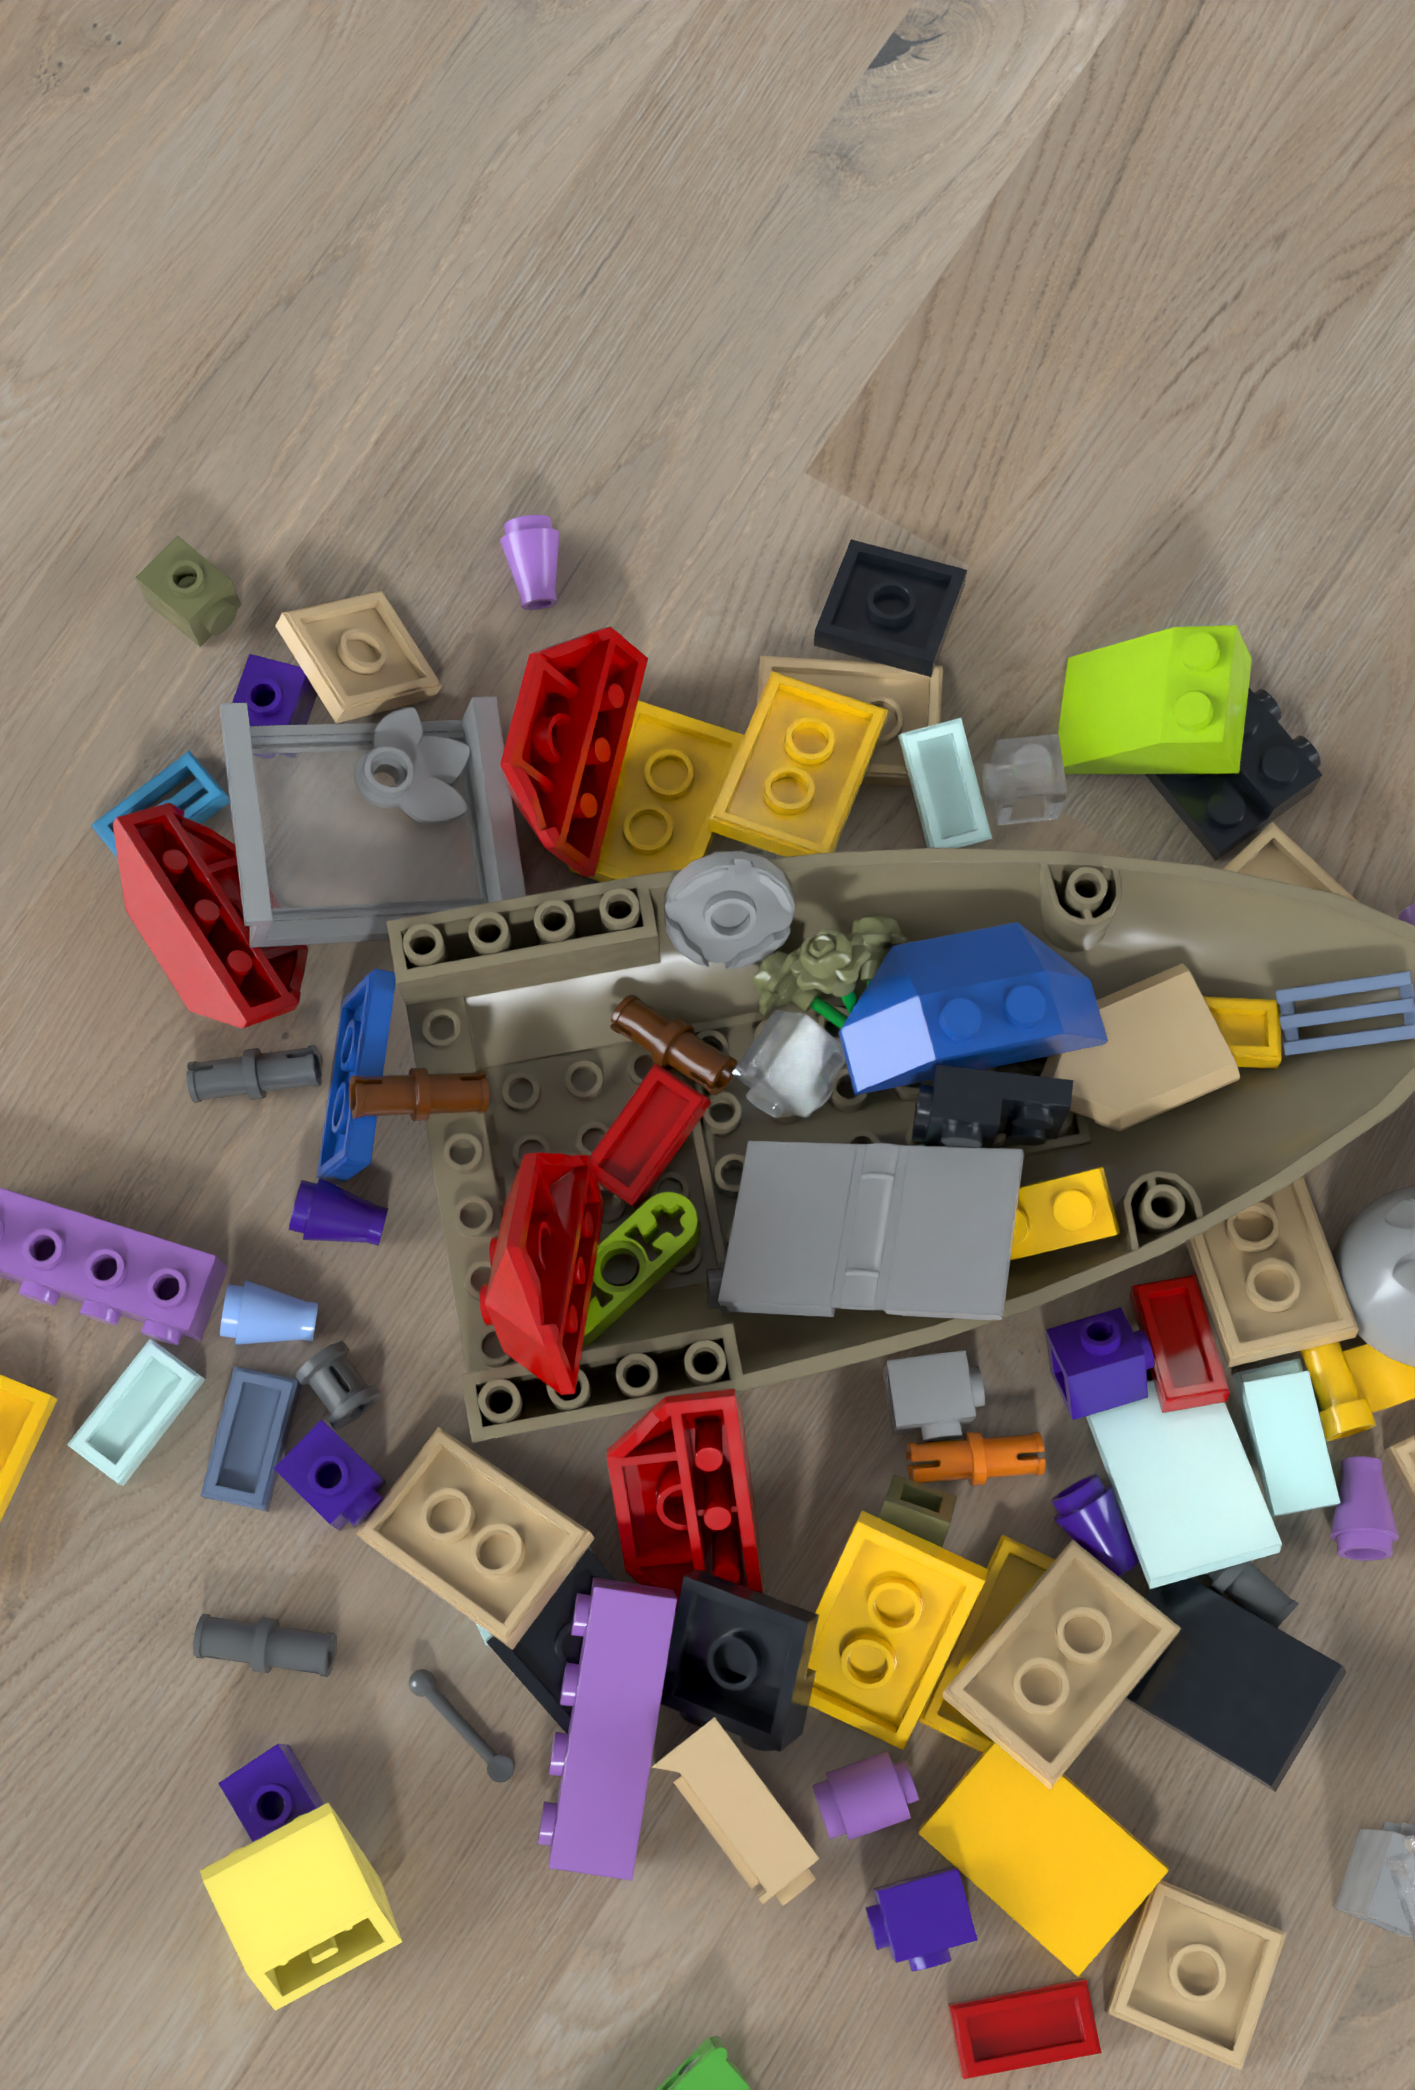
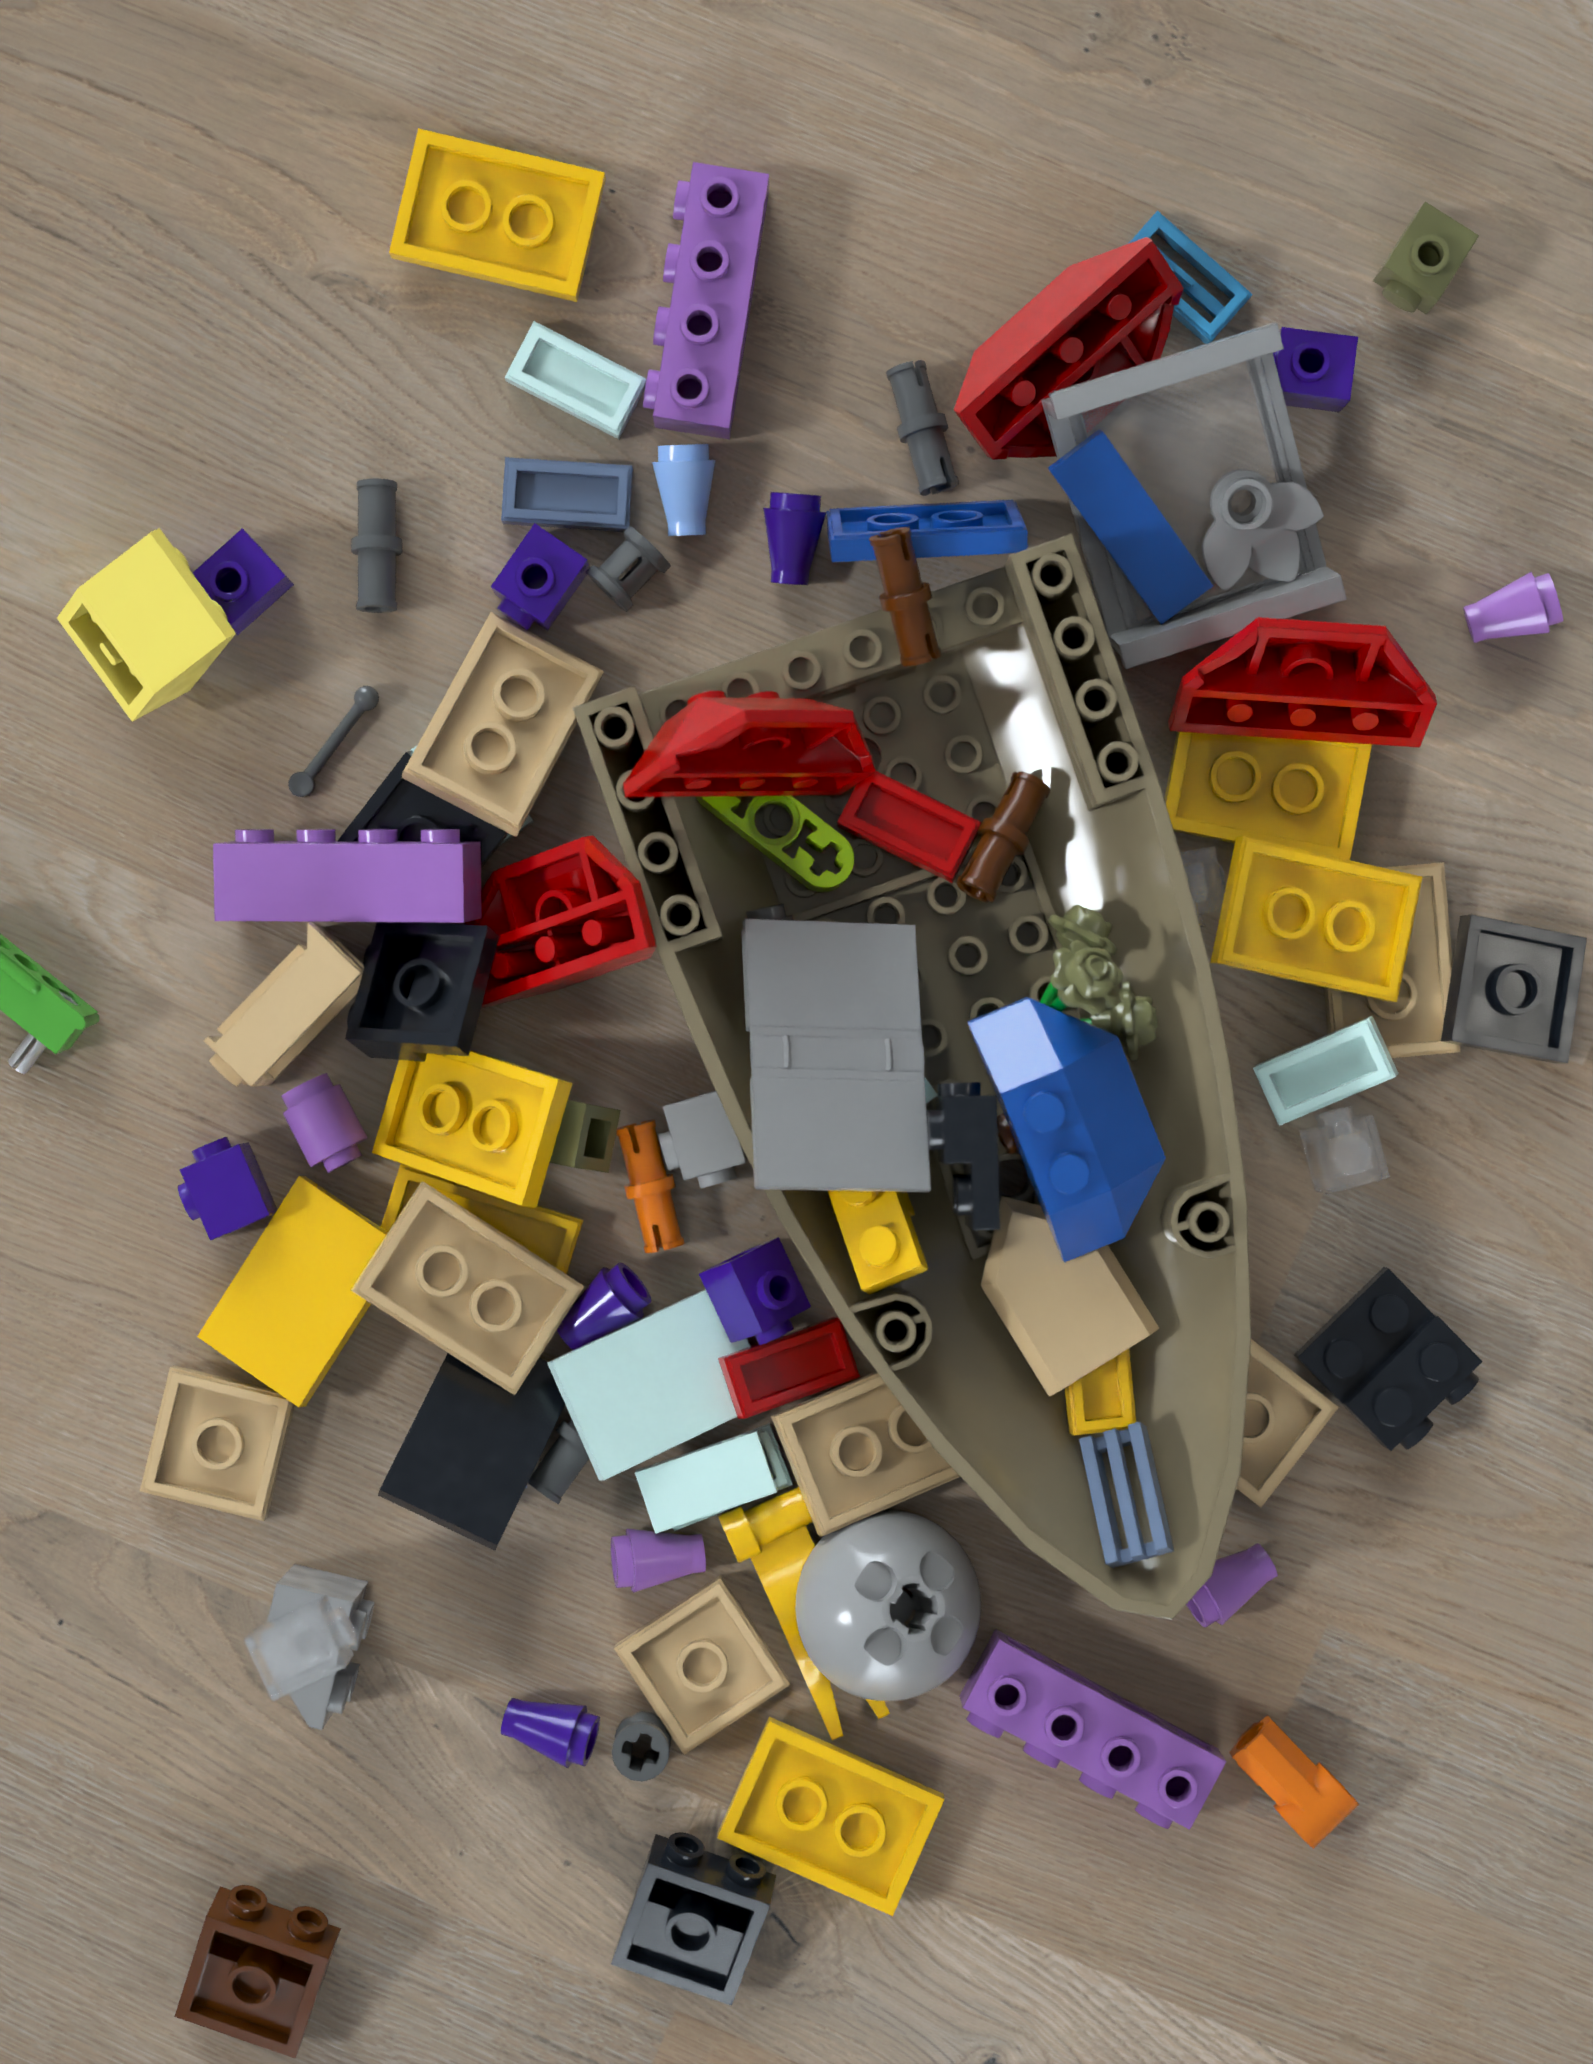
camera: 85 degrees right, 15 degrees up
tan tile [275,591,442,723] -> none
light grey tile [664,851,795,969] -> none
clear brick [732,1010,846,1118] -> none
red tile [948,1978,1102,2079] -> none
lime slope [1053,625,1252,775] -> none
none -> blue tile [1048,429,1213,625]

